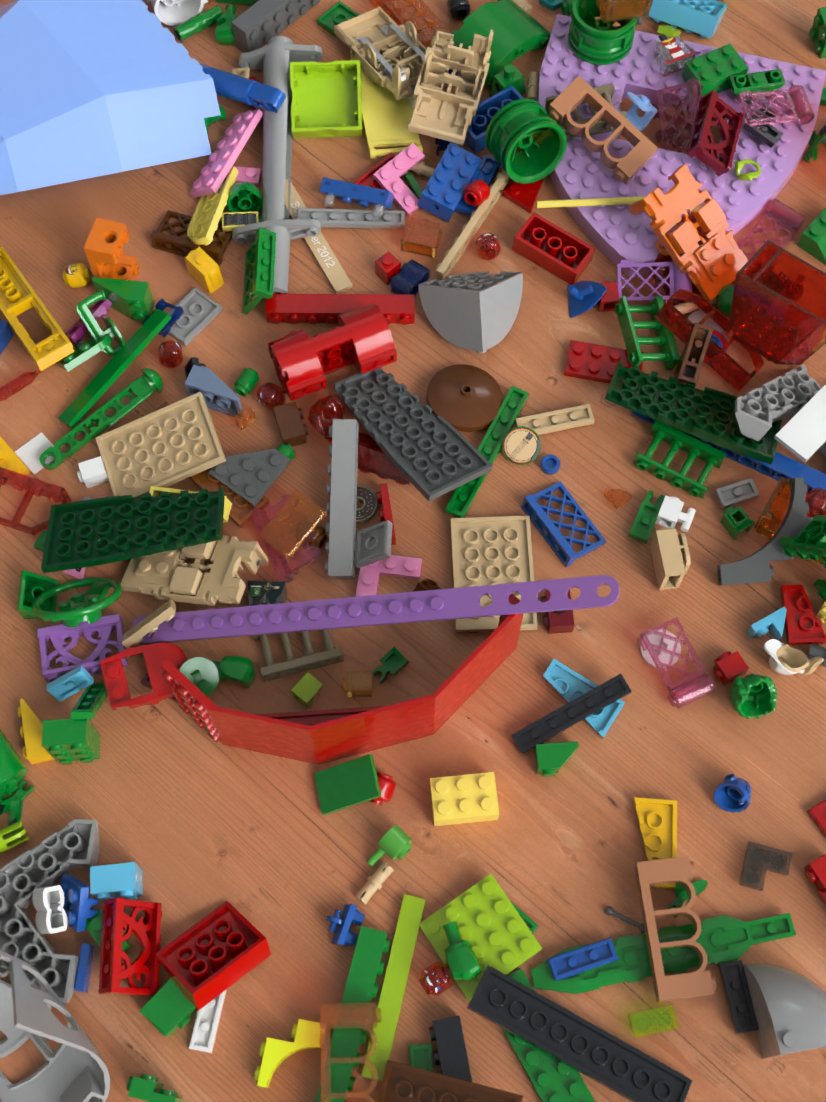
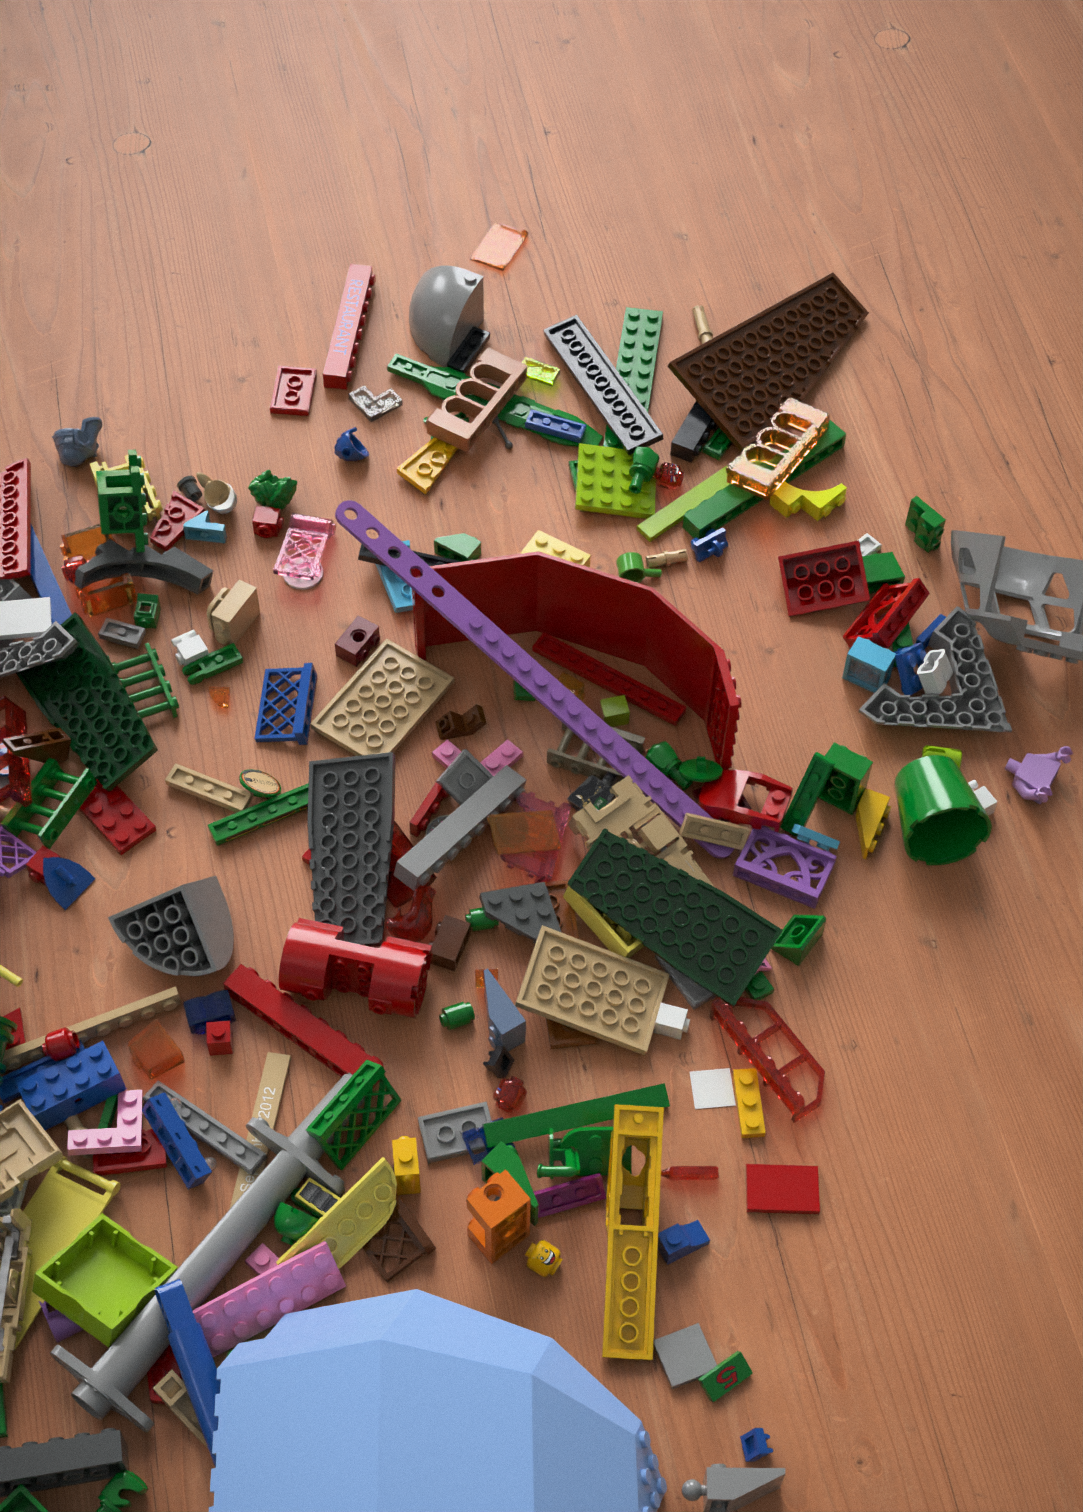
camera: 145 degrees left, 10 degrees down
green piece [32,577,122,627] -> none
green piece [40,368,163,470] -> none
clear red head [257,382,285,410] -> none
reddish brown dish [426,364,503,432] -> none
clear red head [475,233,501,260] -> none
red brick [512,212,595,285] -> none
blue tile [540,454,560,475] -> none

